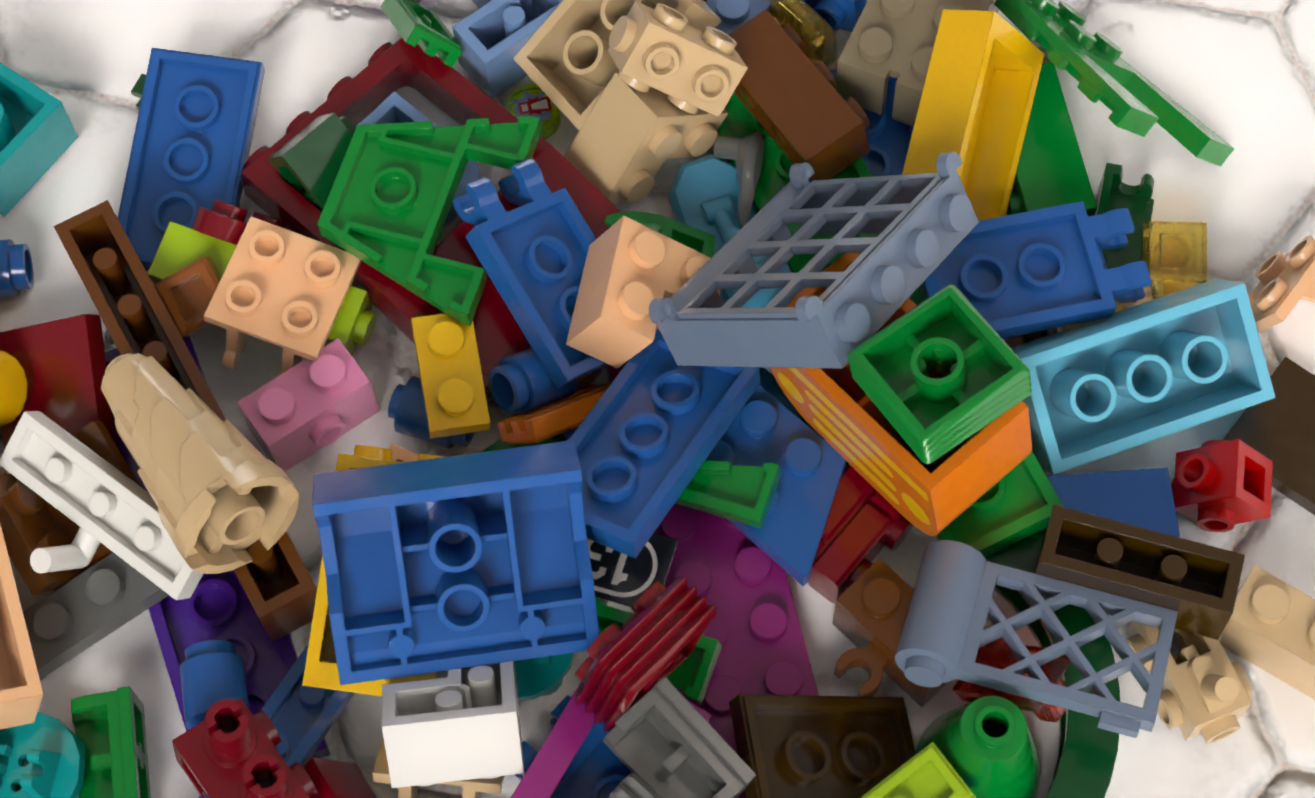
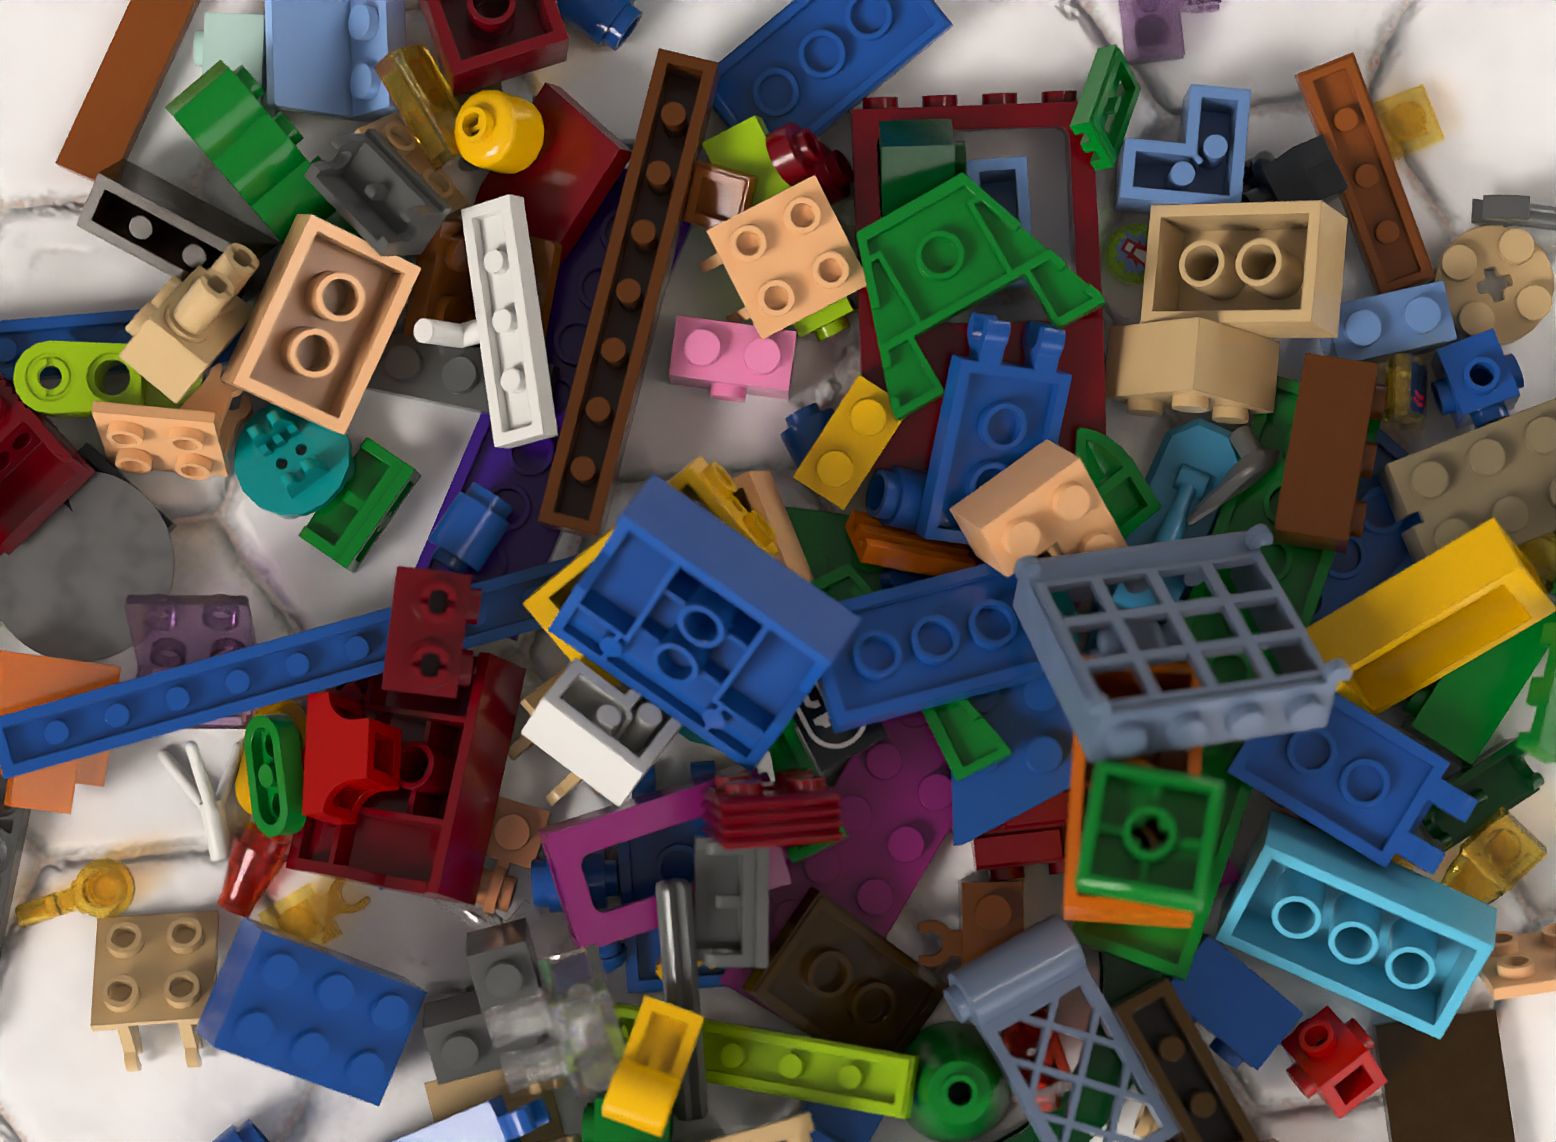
camera: 45 degrees right, 20 degrees up
tan cone [101,353,299,574] -> none
tan brick [608,0,748,117] -> none

